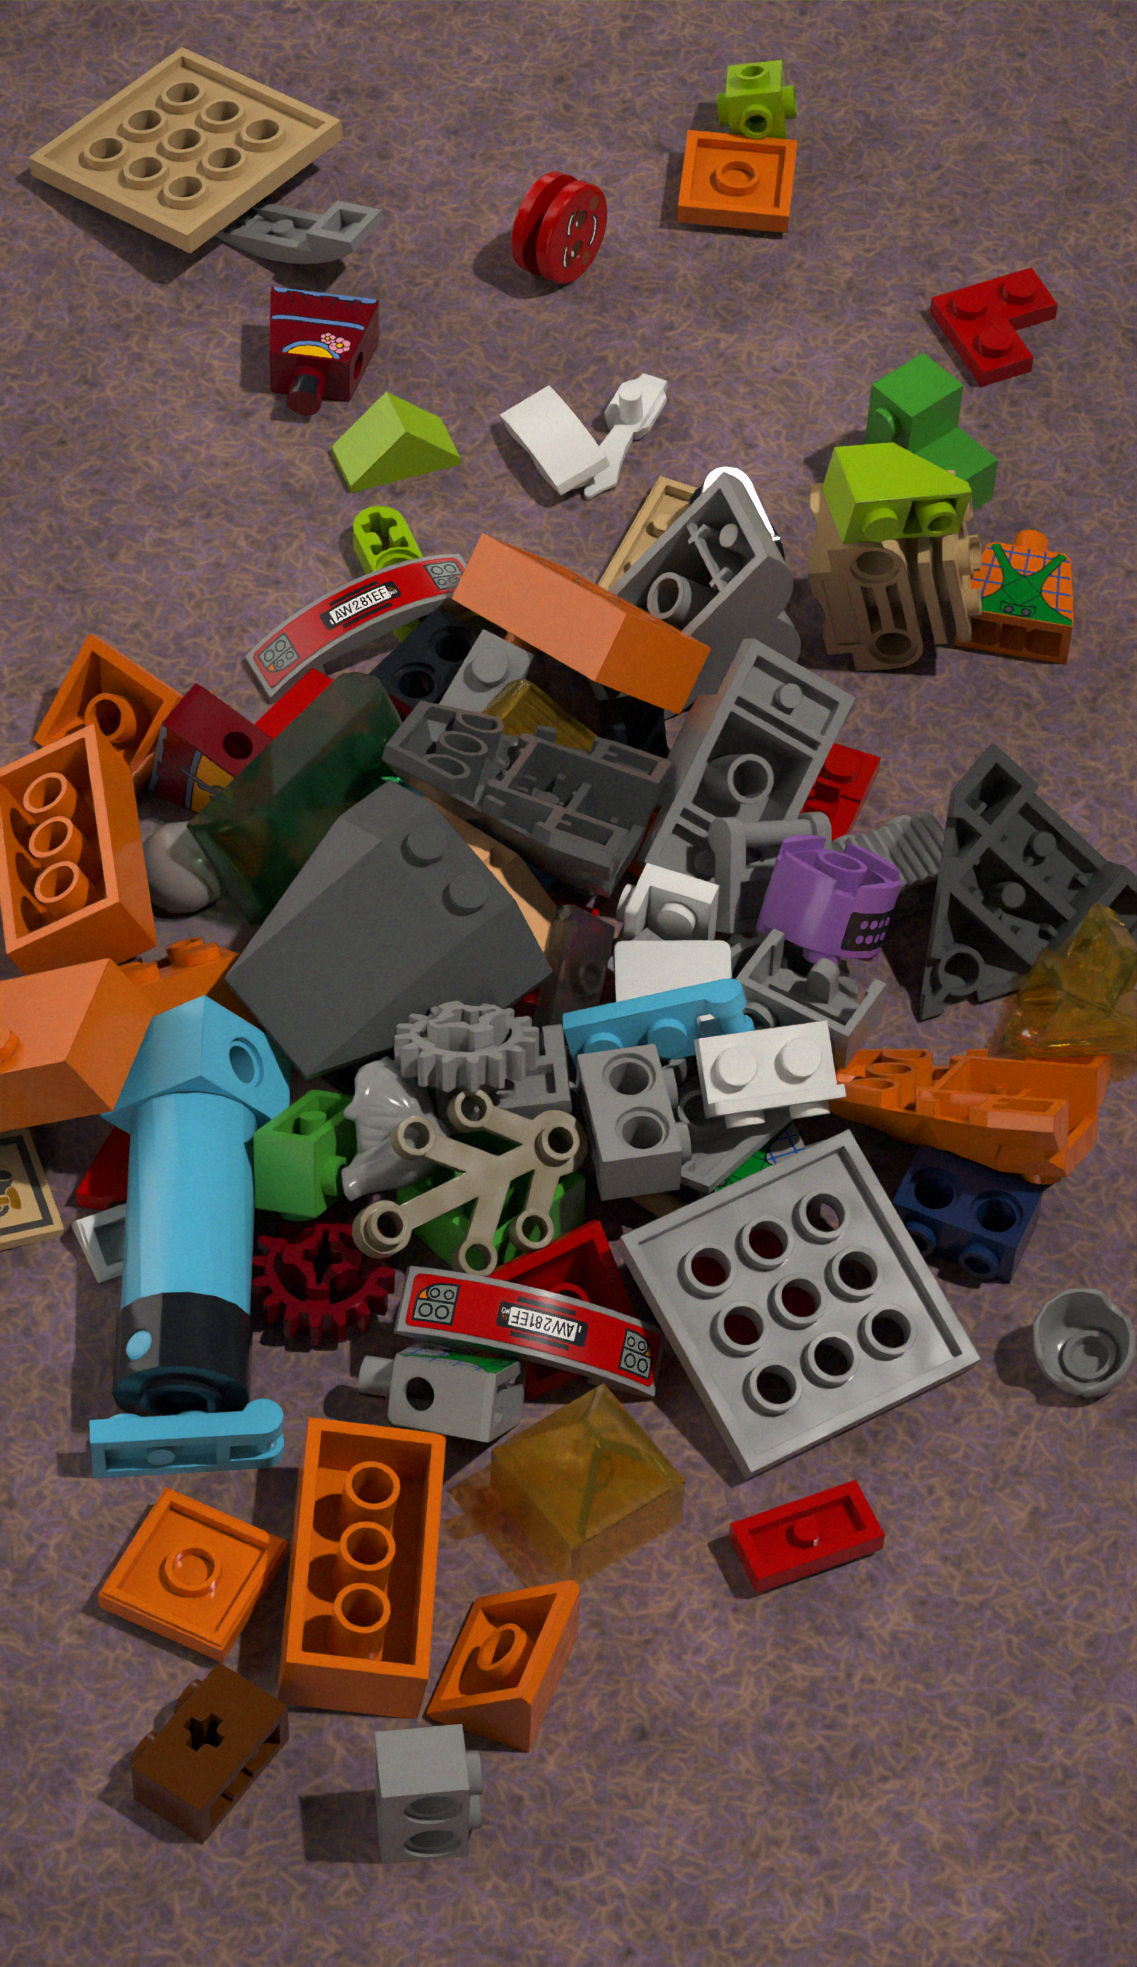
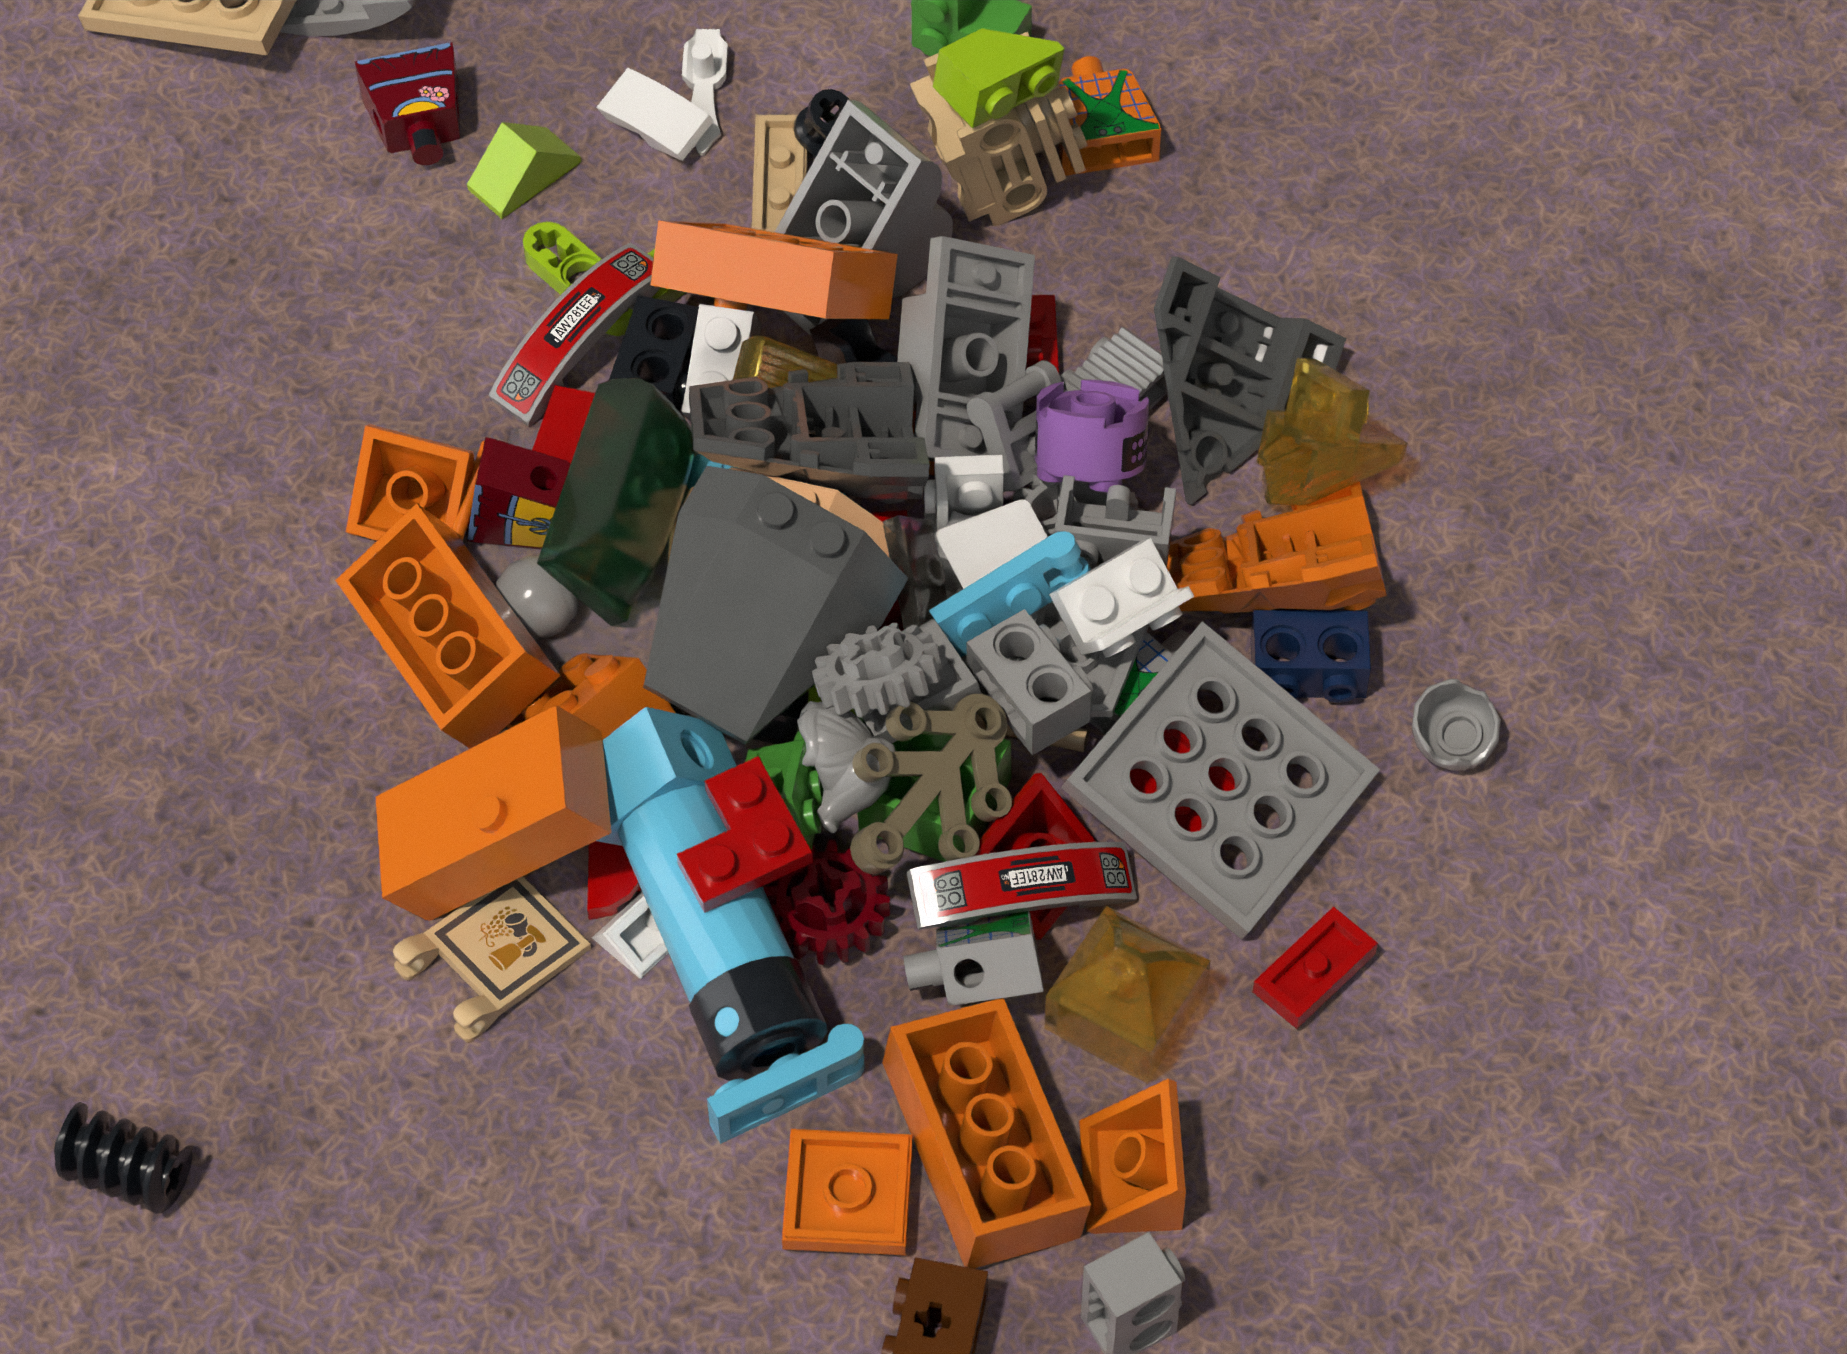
camera: 20 degrees left, 5 degrees up
none -> red plate [677,756,813,913]

